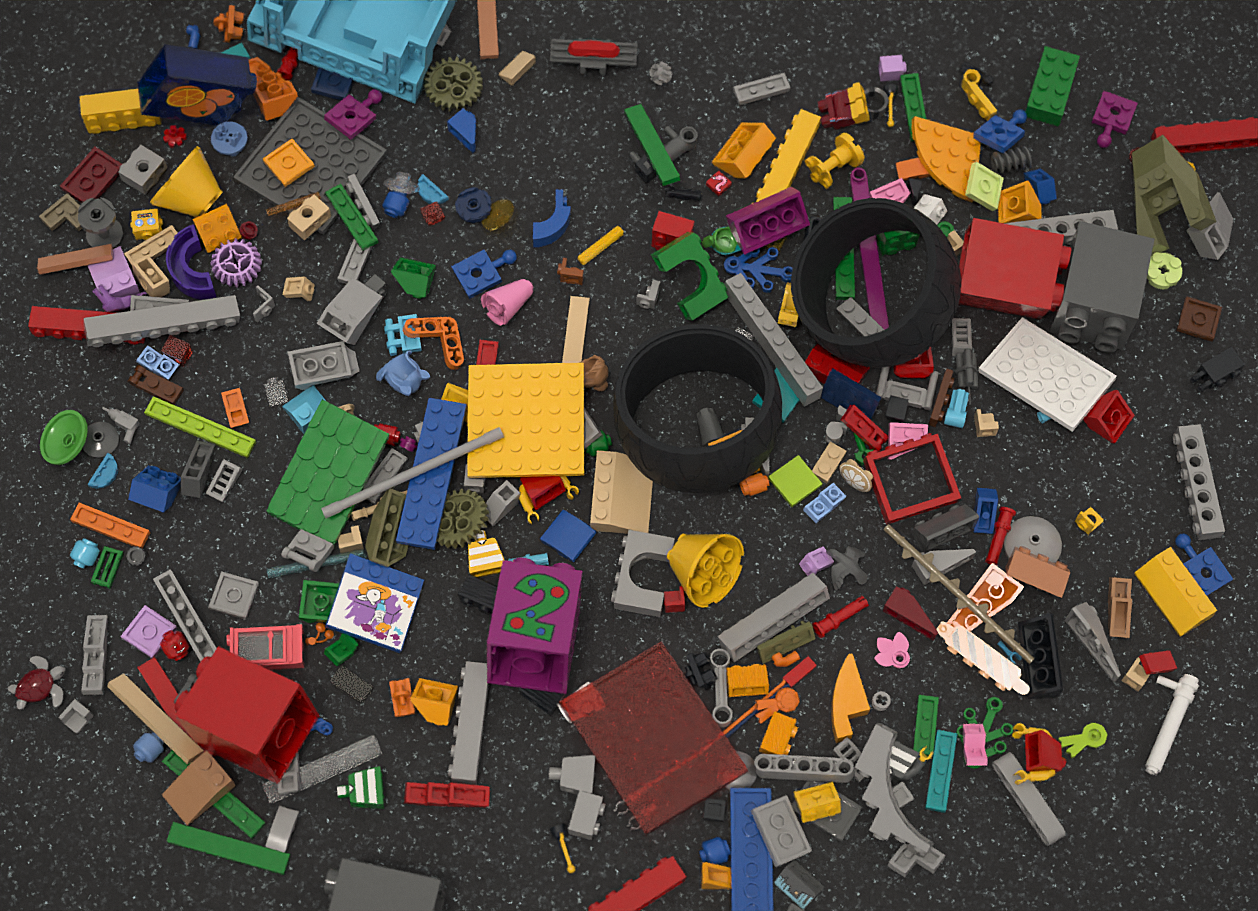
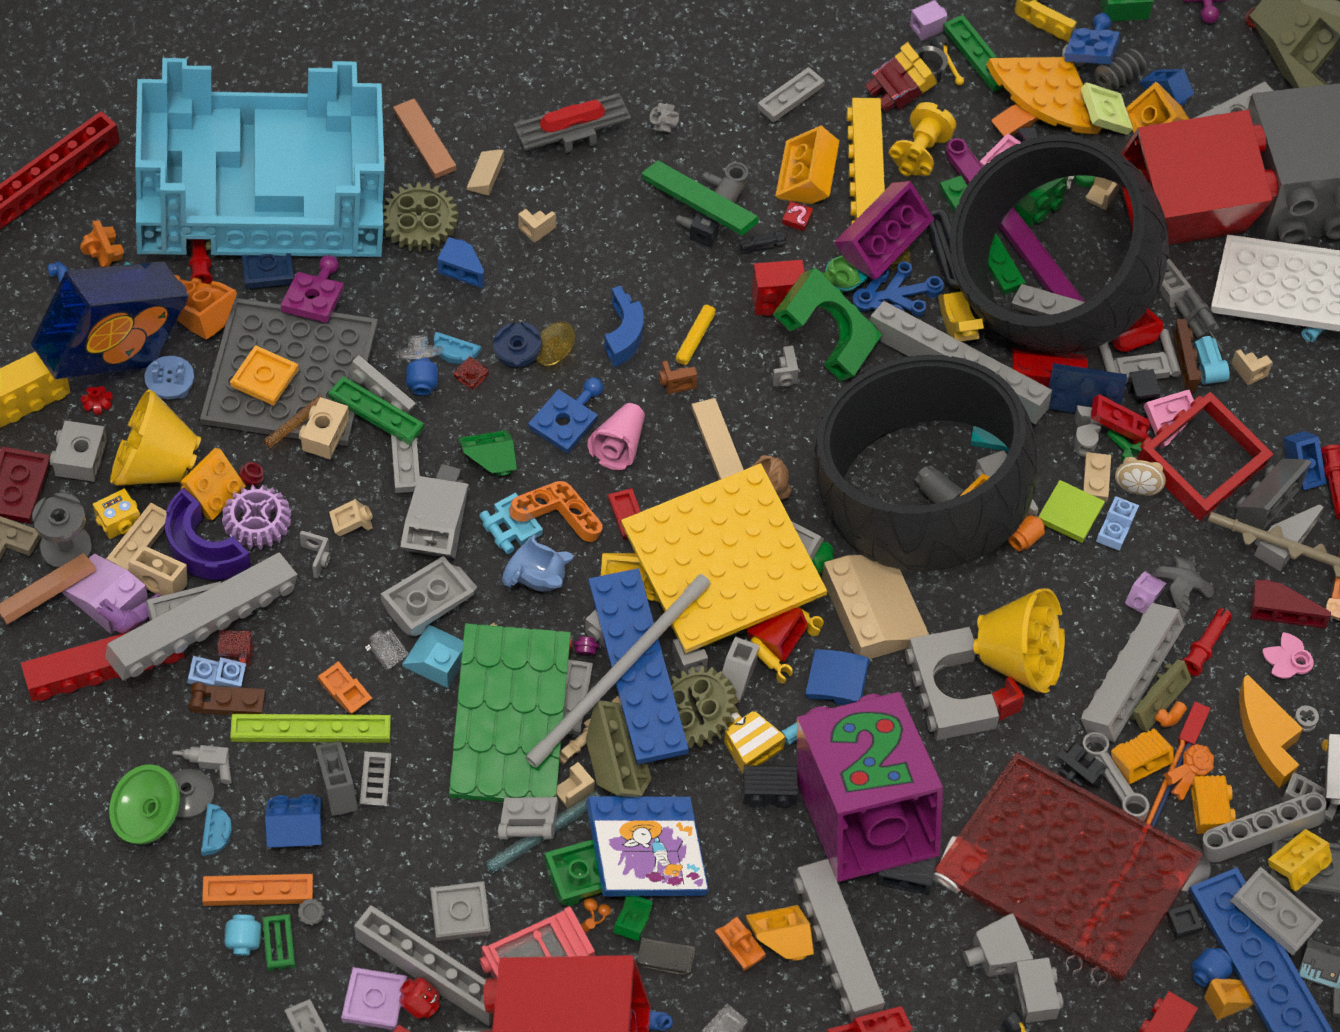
camera: 25 degrees left, 10 degrees down
none -> tan panel [518,209,556,243]

